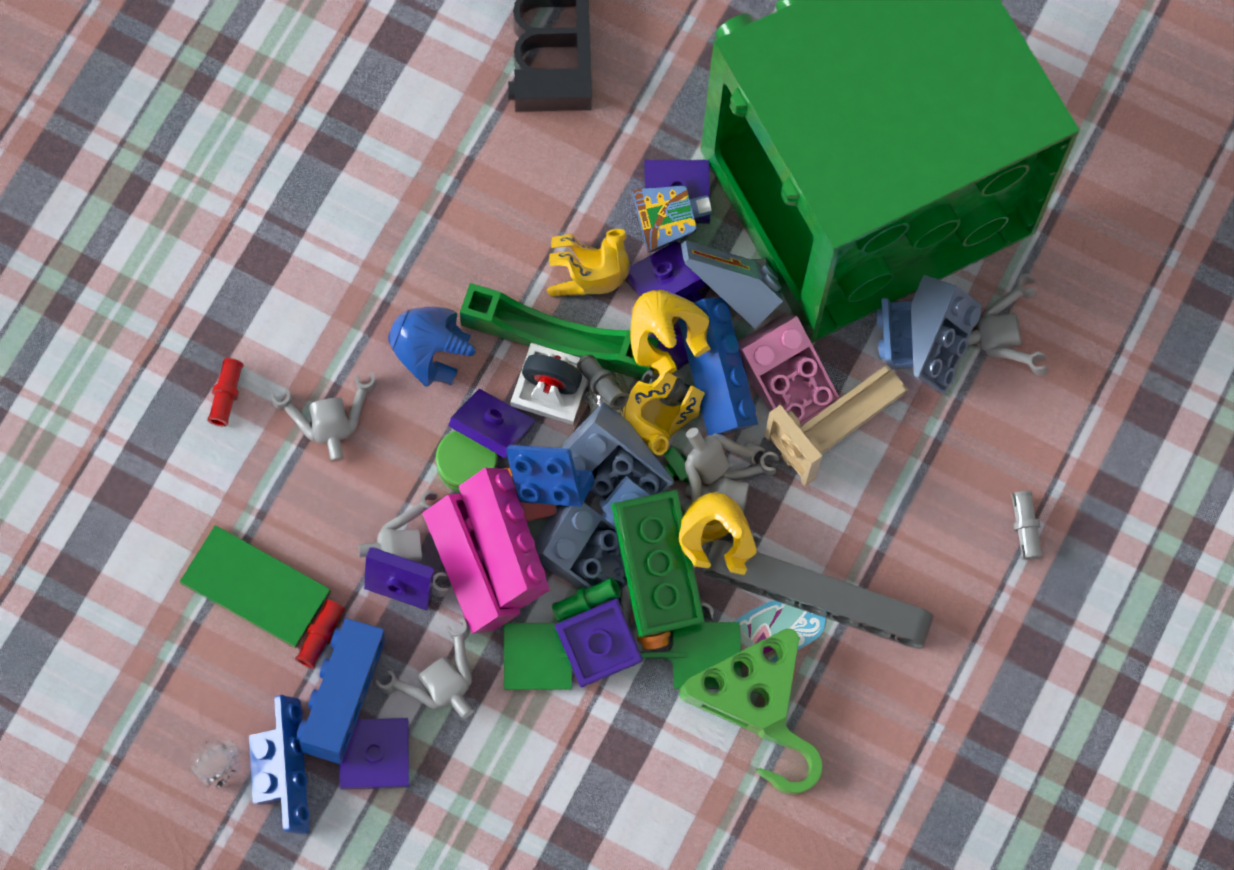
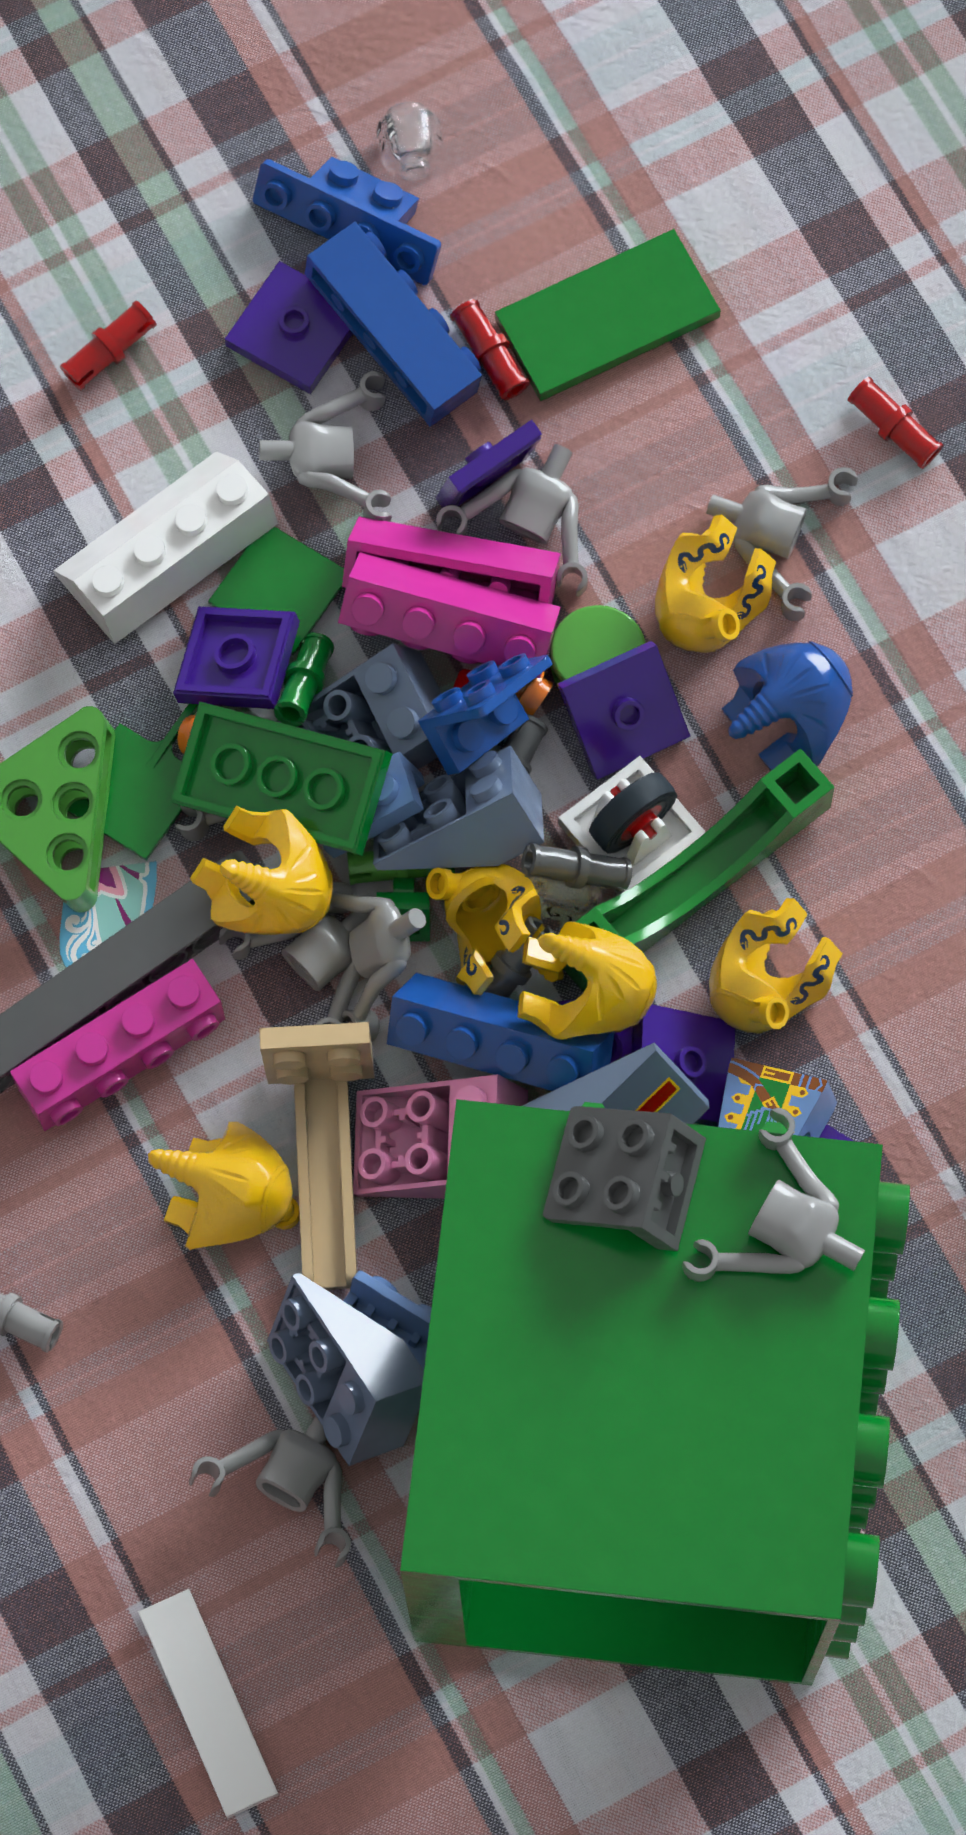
camera: 130 degrees right, 0 degrees up
none -> dark pink brick [10,958,225,1131]
none -> white slope [53,451,278,644]
none -> red pin [60,300,157,391]
none -> white tile [138,1589,279,1819]
none -> yellow piece [148,1122,300,1250]
none -> dark grey bracket [543,1106,706,1251]
none -> yellow piece [655,514,776,653]
none -> light grey piece [682,1108,865,1282]

